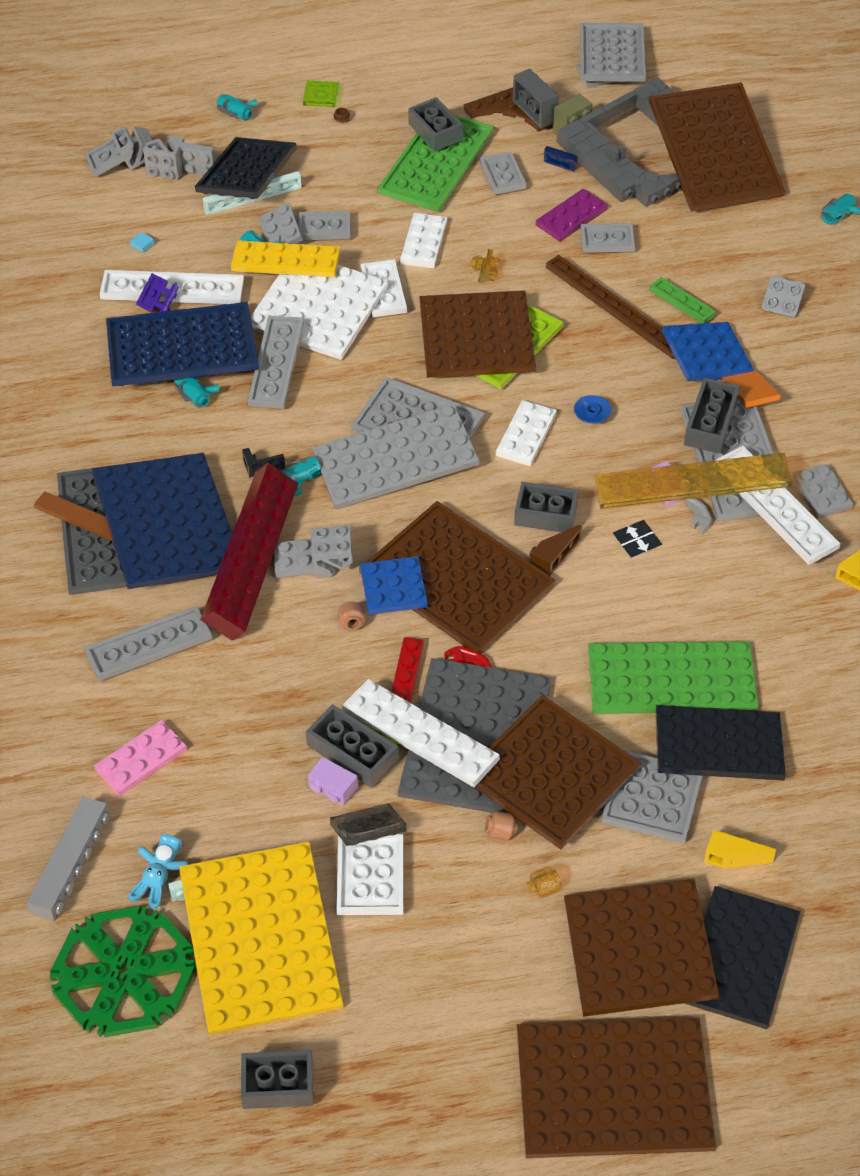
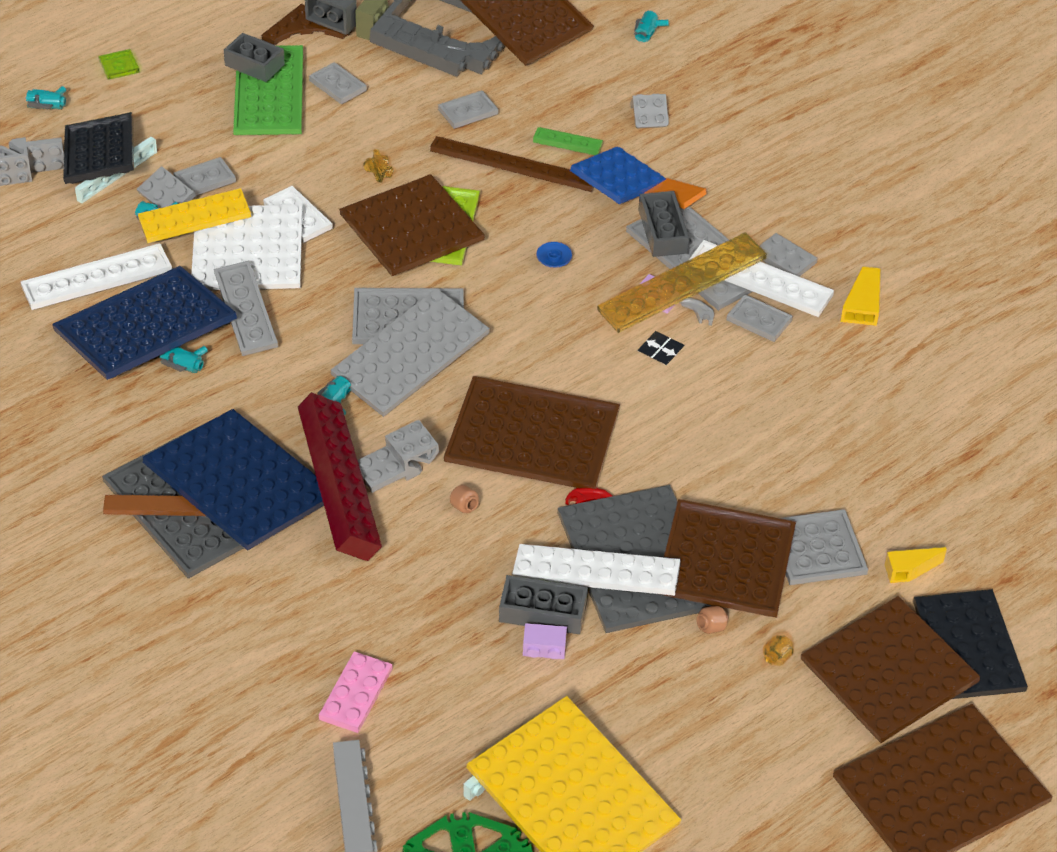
camera: 30 degrees left, 5 degrees down
light grey plate [84,606,212,682] -> none
medium azure animal [128,833,189,909] -> none
medium azure tile [130,232,155,253] -> none
dark purple plate [136,273,179,313] -> none
black bracket [242,448,286,478] -> none
clear smoke plate [330,803,407,846] -> none
reddish brown plate [333,108,350,123] -> none
white plate [337,834,403,915] -> none
blue plate [360,556,427,615] -> none
red plate [391,637,424,703] -> none
white plate [400,213,447,268] -> none
white plate [496,400,557,466] -> none
dark grey brick [514,481,578,532] -> none
reddish brown slope [529,525,582,576] -> none
magenta plate [536,188,608,242] -> none
clear blue plate [544,146,577,172] -> none
bright green plate [588,641,758,714] -> none
black plate [655,705,786,781] -> none
none -> light grey plate [726,295,793,342]

